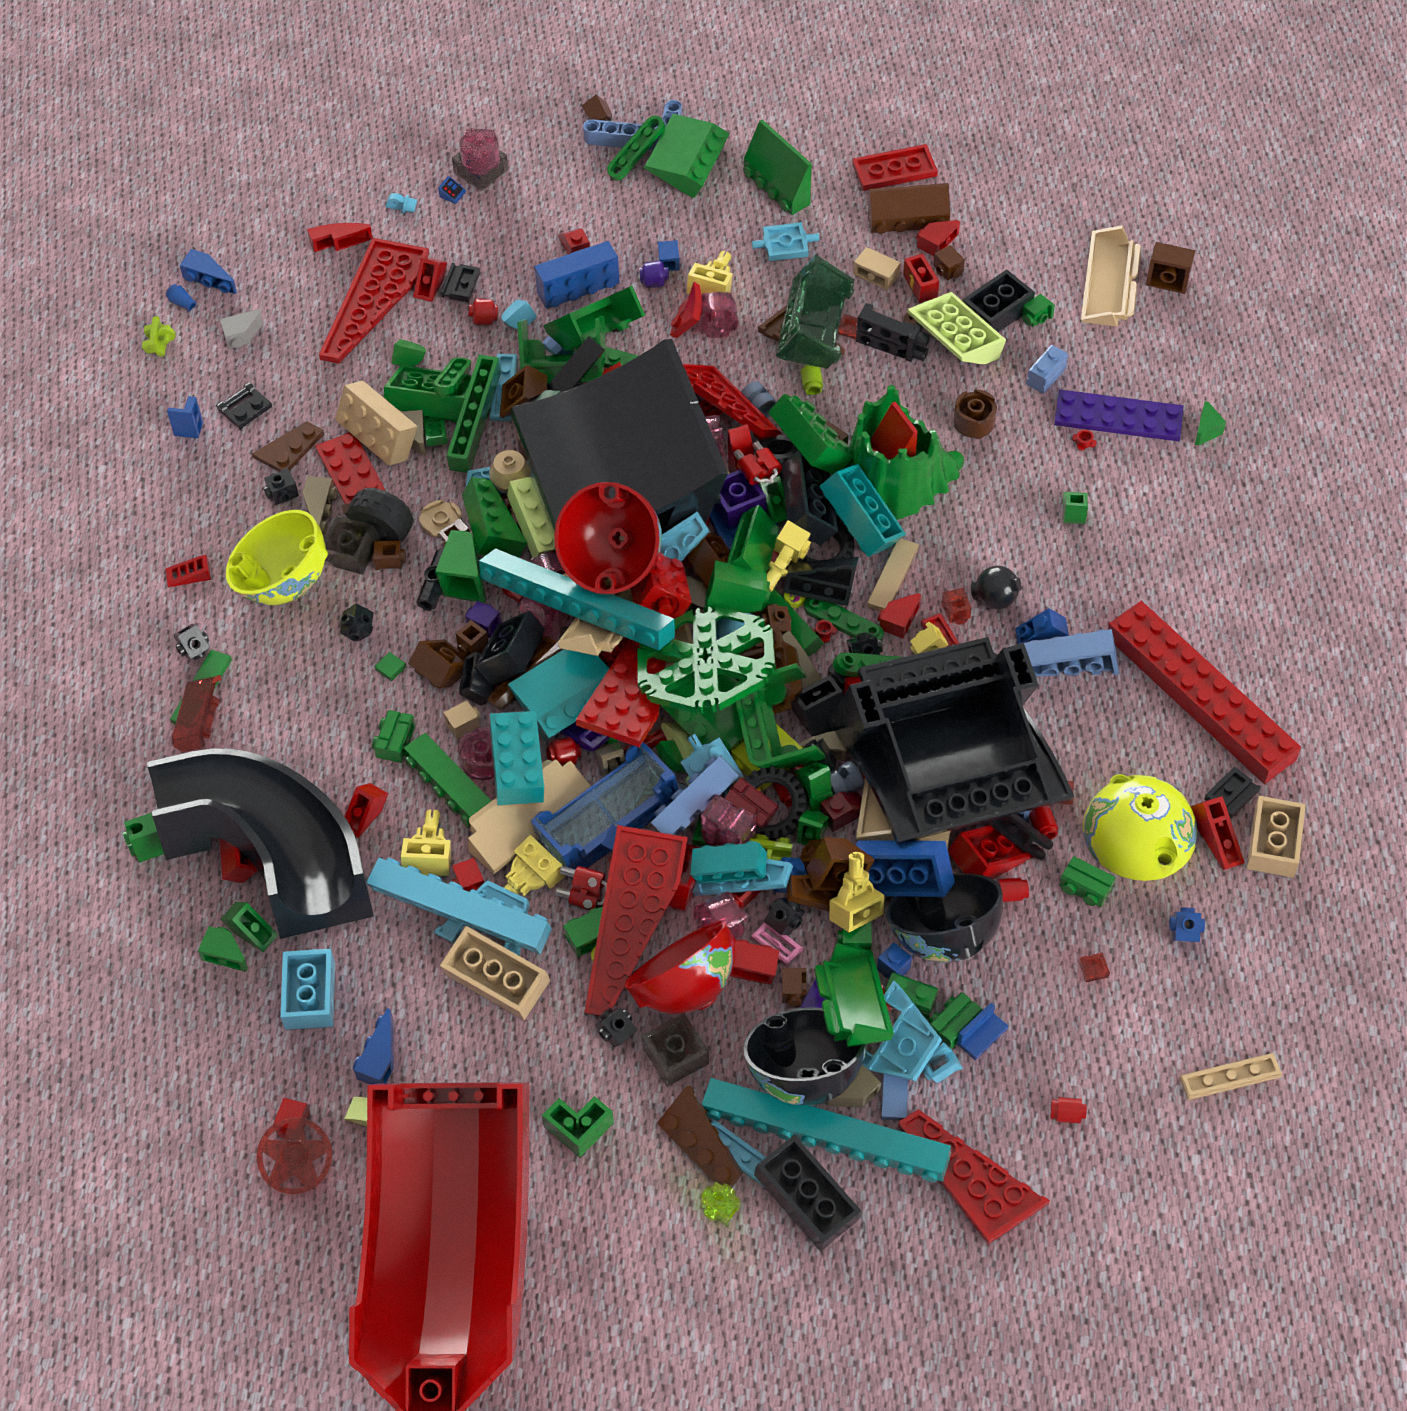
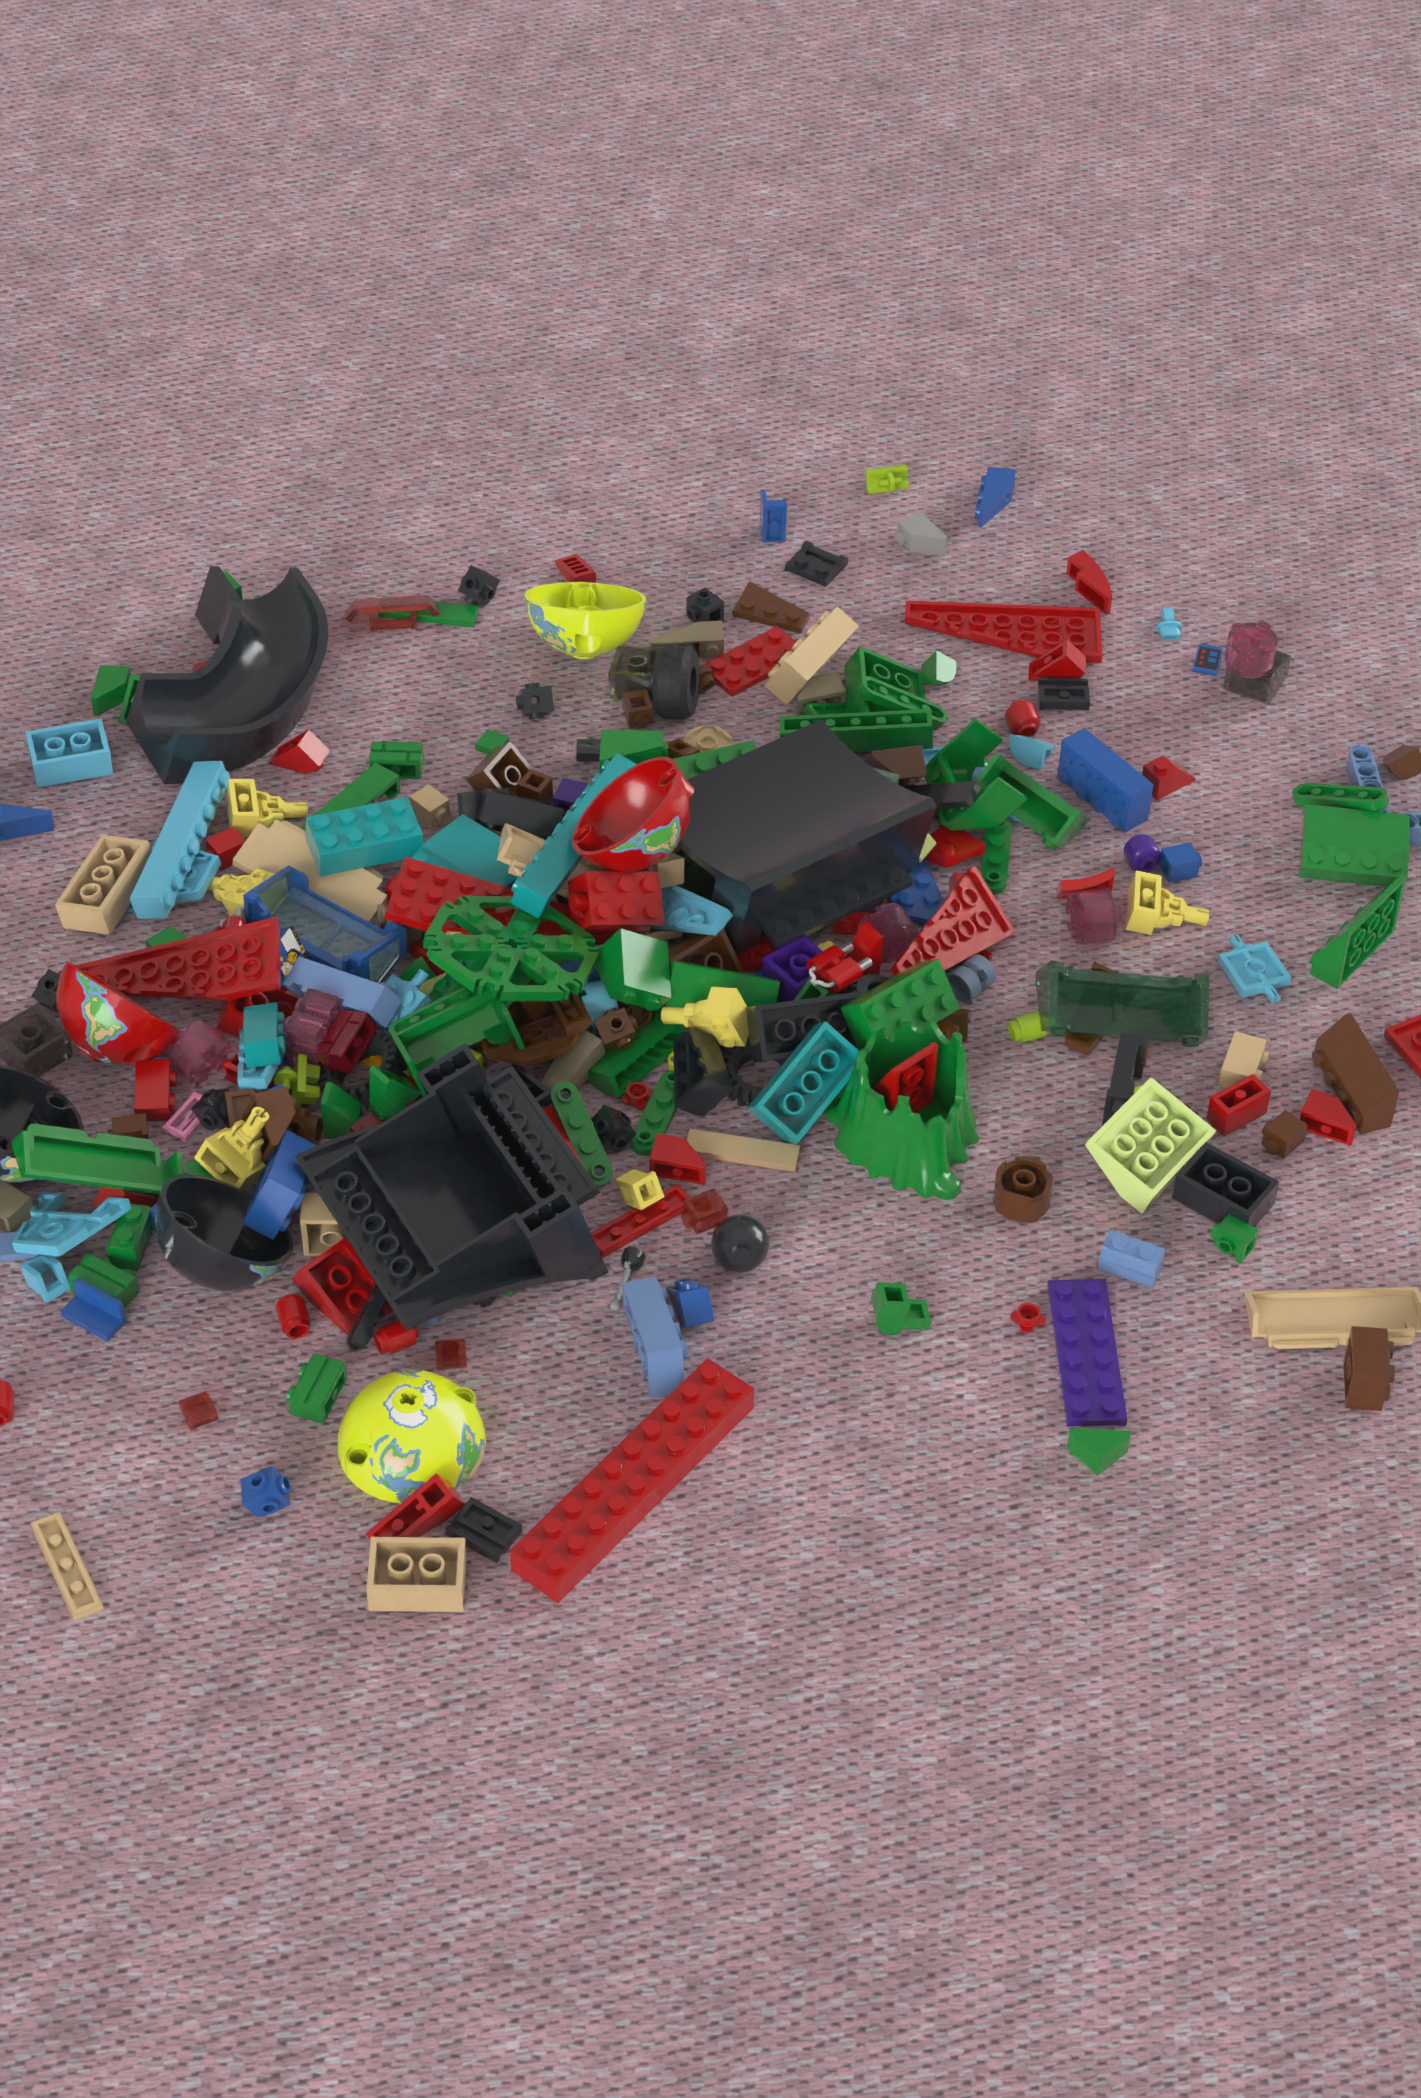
camera: 75 degrees right, 10 degrees down
blue cone [166,284,196,311] -> none

